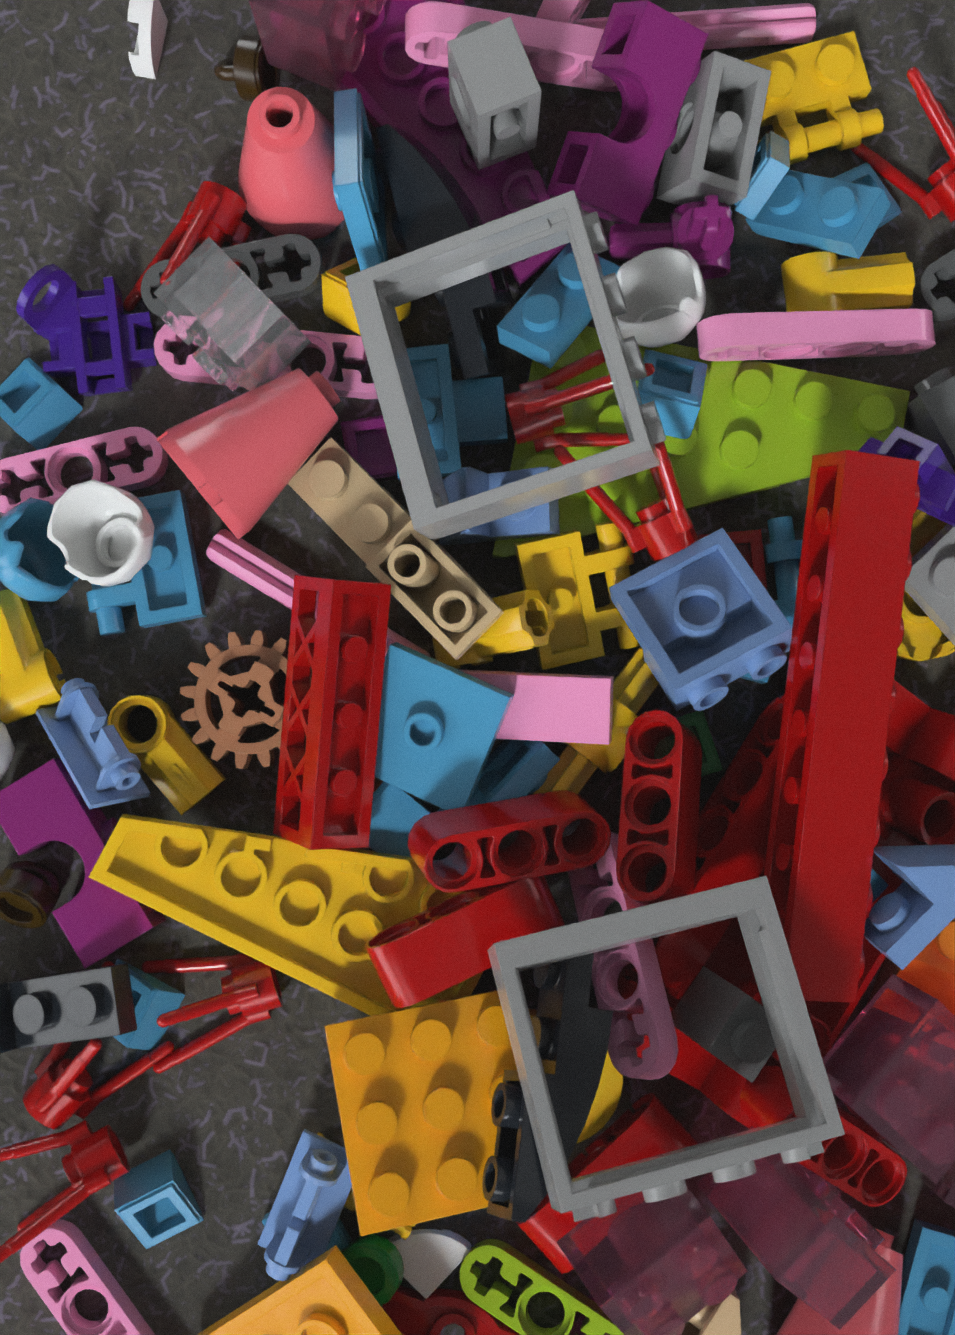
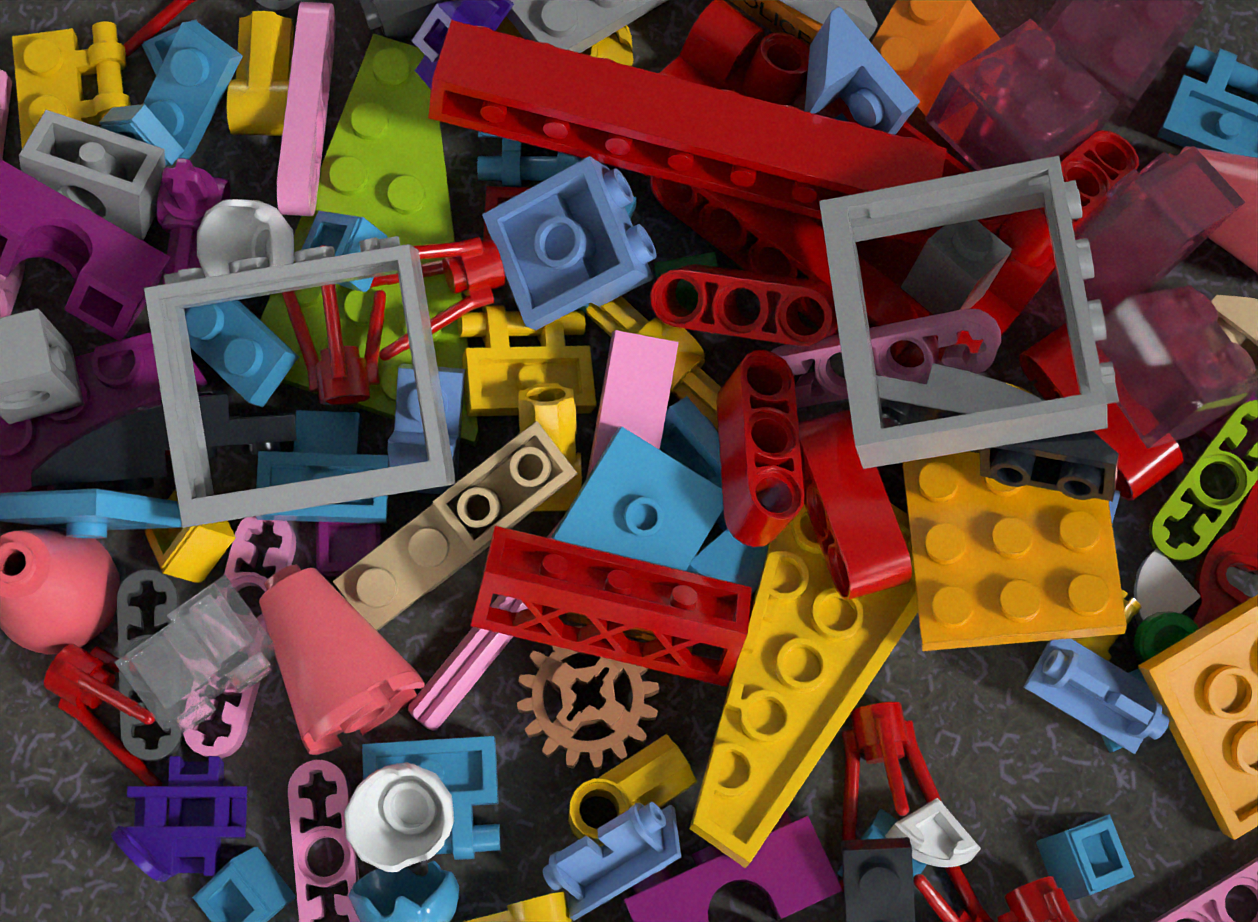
camera: 85 degrees left, 10 degrees down
none -> white tile [885,798,981,867]

